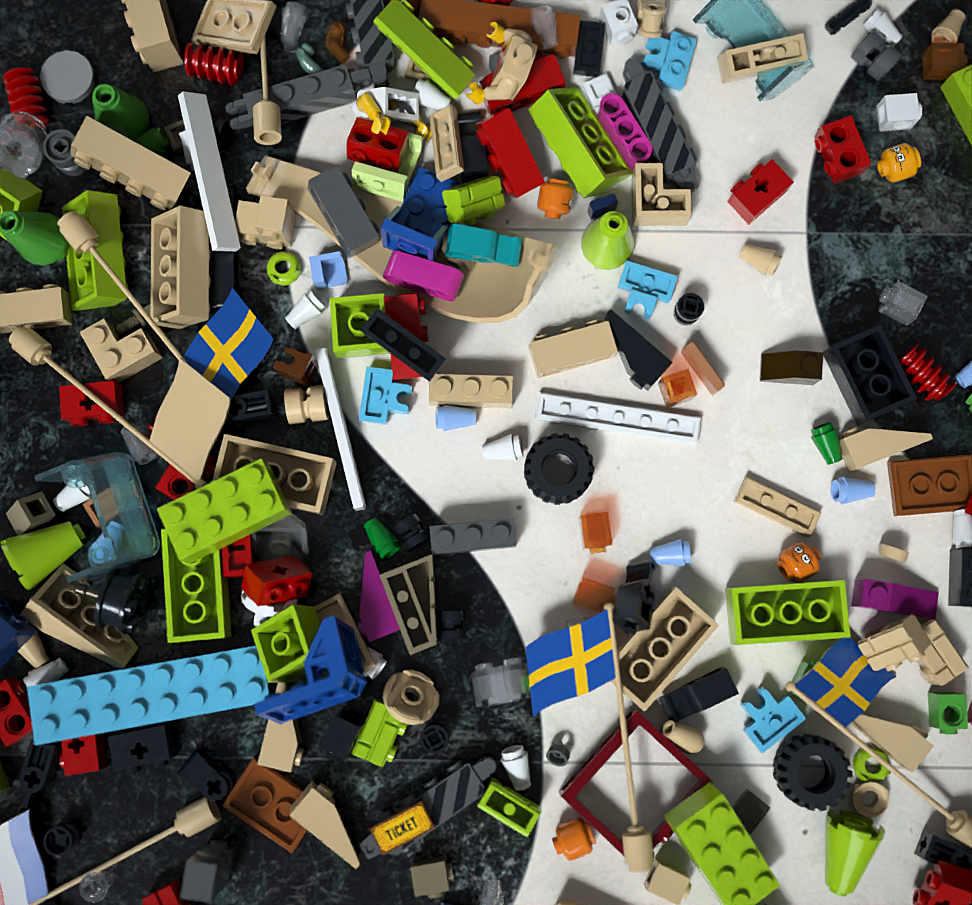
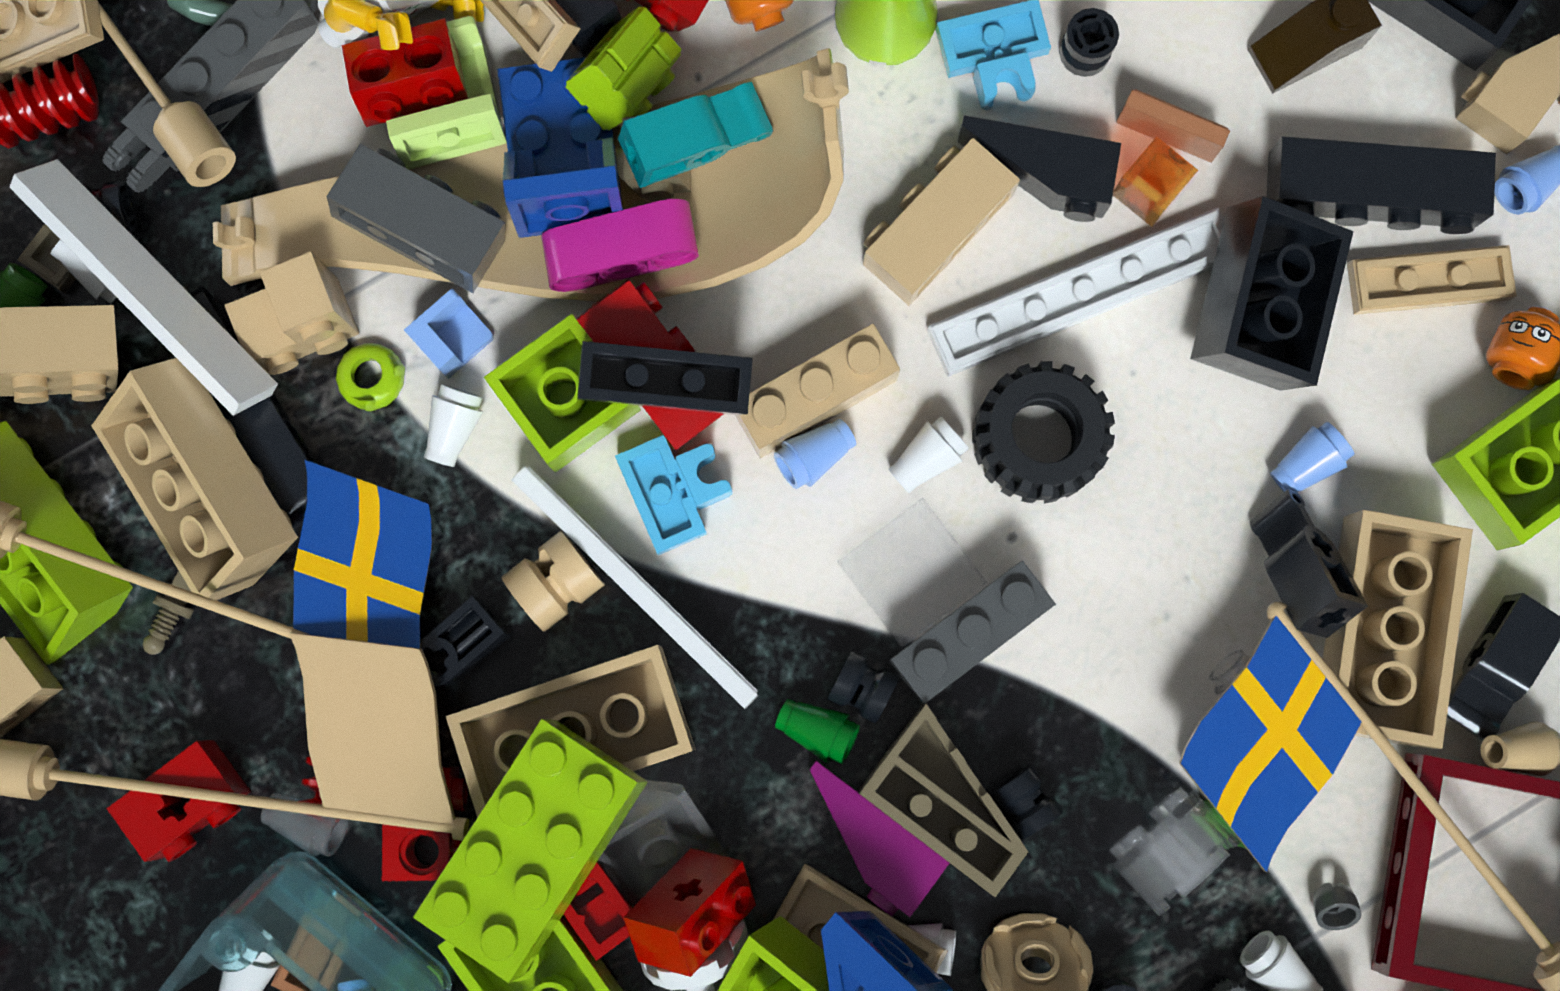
camera: 30 degrees left, 0 degrees up
tan brick [80,319,163,383] -> none
reddish brown hinge [273,348,319,388] -> none
clear orange brick [572,577,617,613] -> none
clear orange brick [578,512,613,554] -> none
green cone [810,422,843,465] -> none
none -> clear tile [837,498,988,648]
none -> black brick [1190,196,1354,391]
none -> black brick [1266,136,1496,234]

